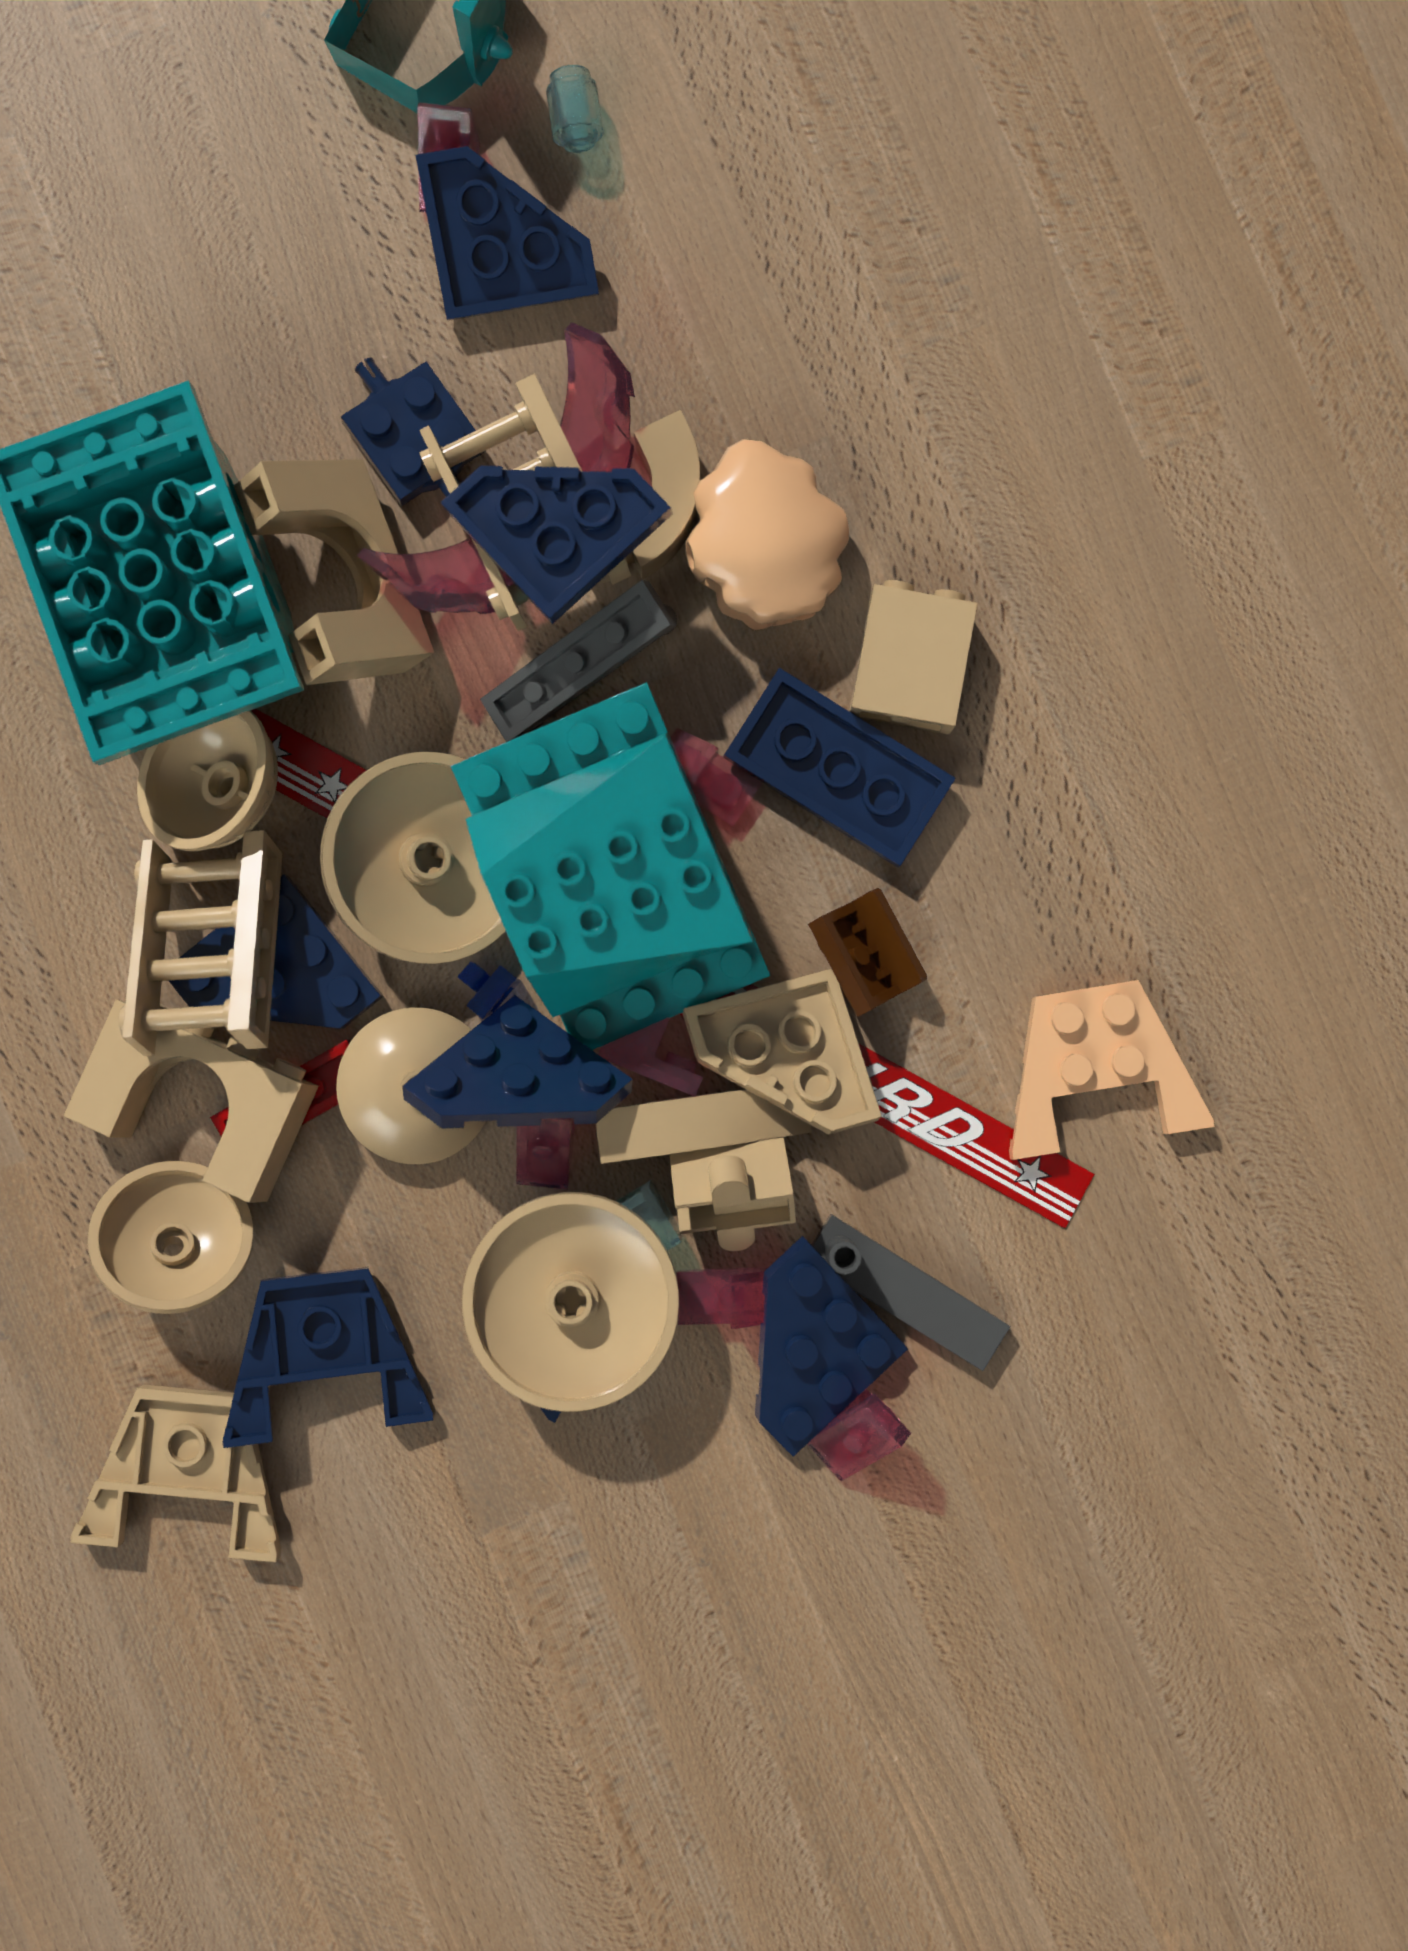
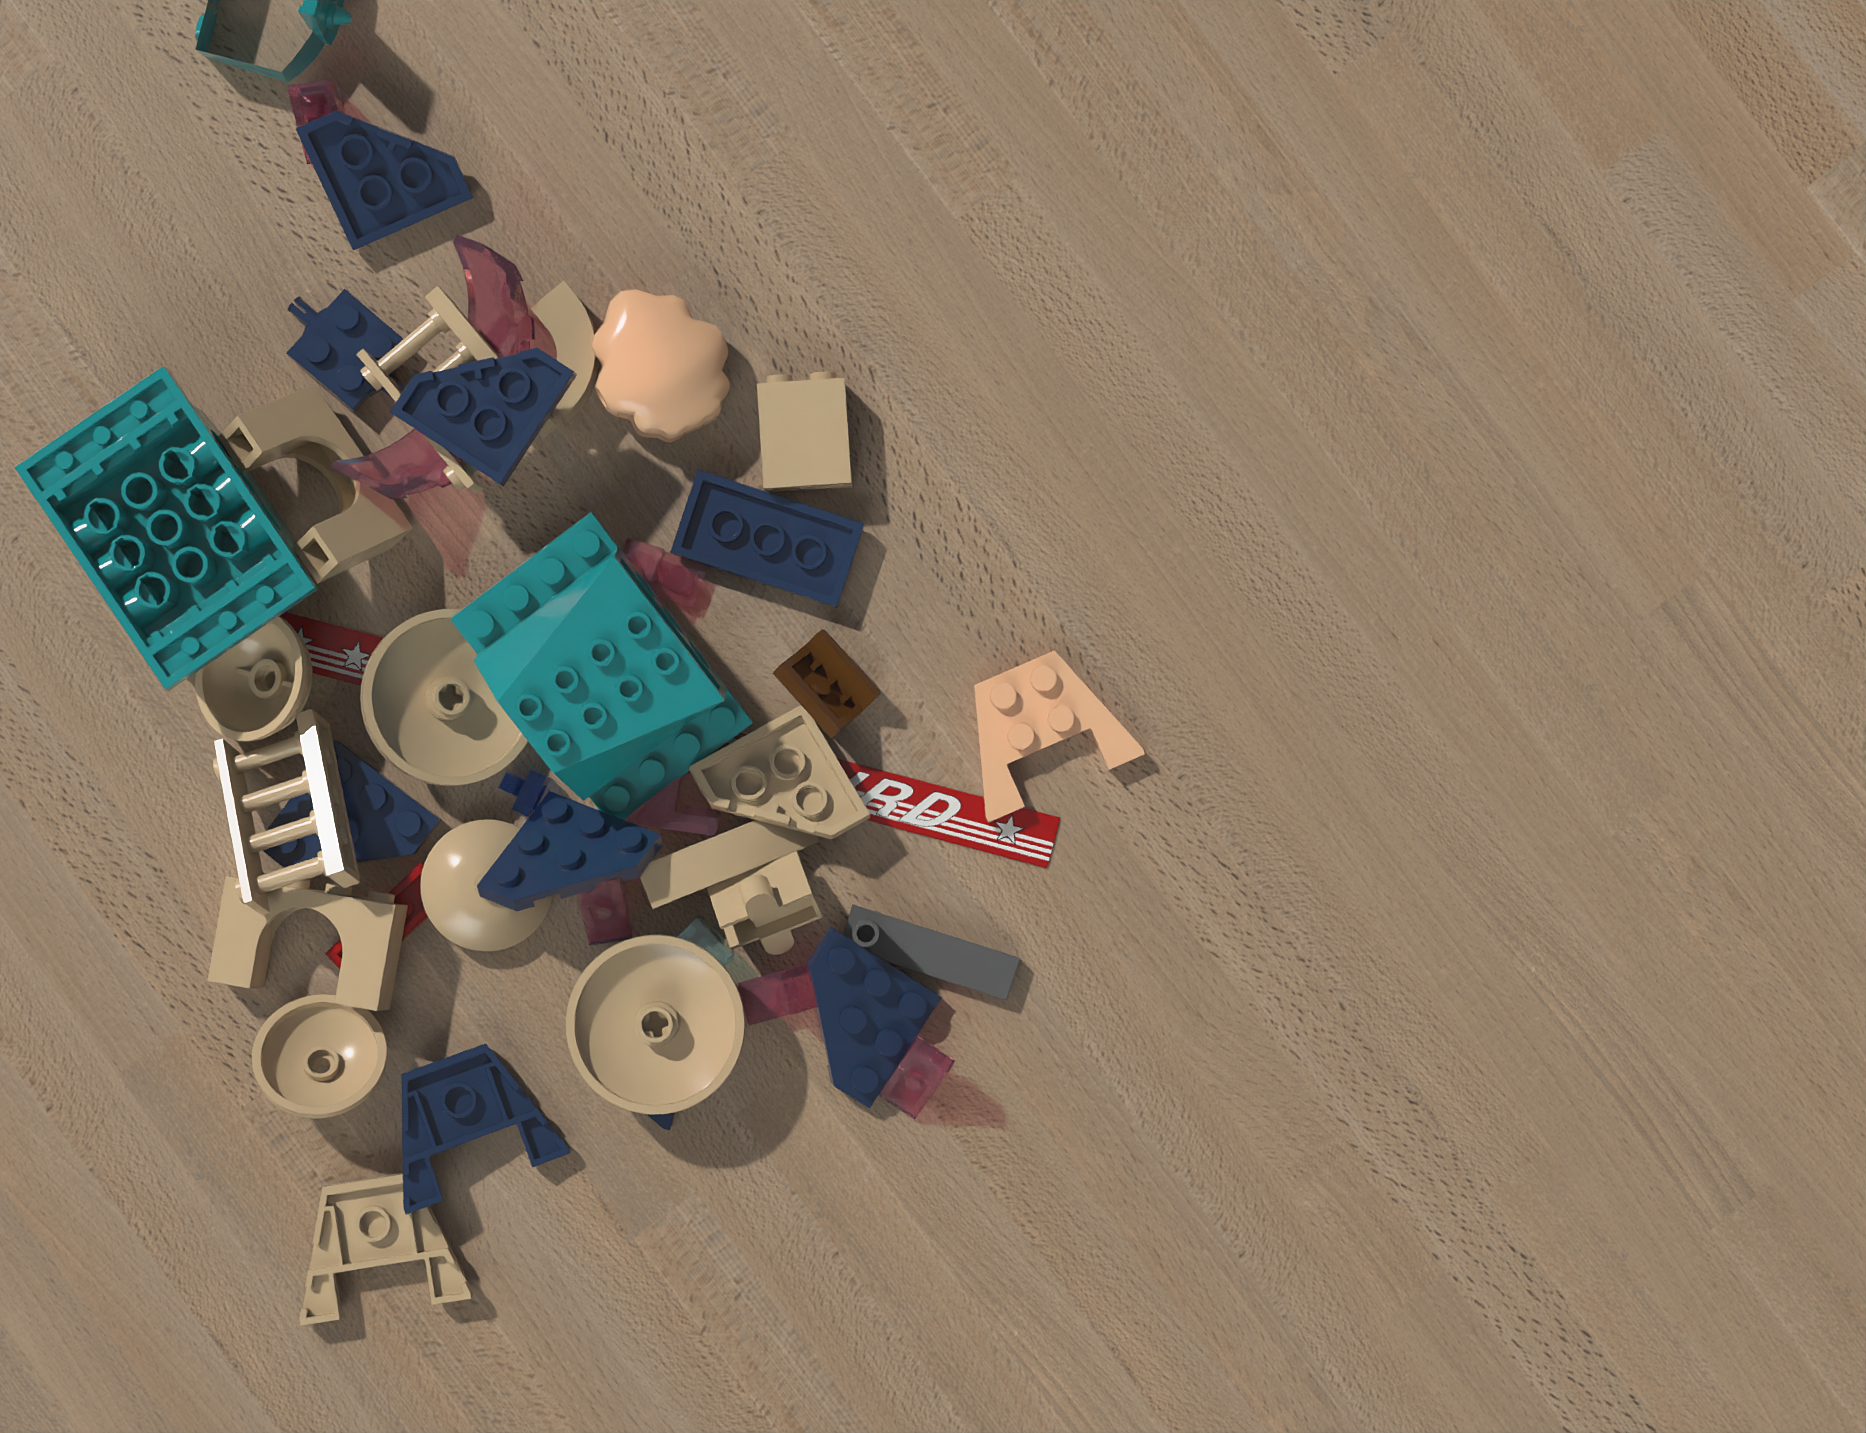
camera: 20 degrees left, 0 degrees up
dark grey piece [480,580,677,742] -> none
clear light blue brick [546,65,604,153] -> none

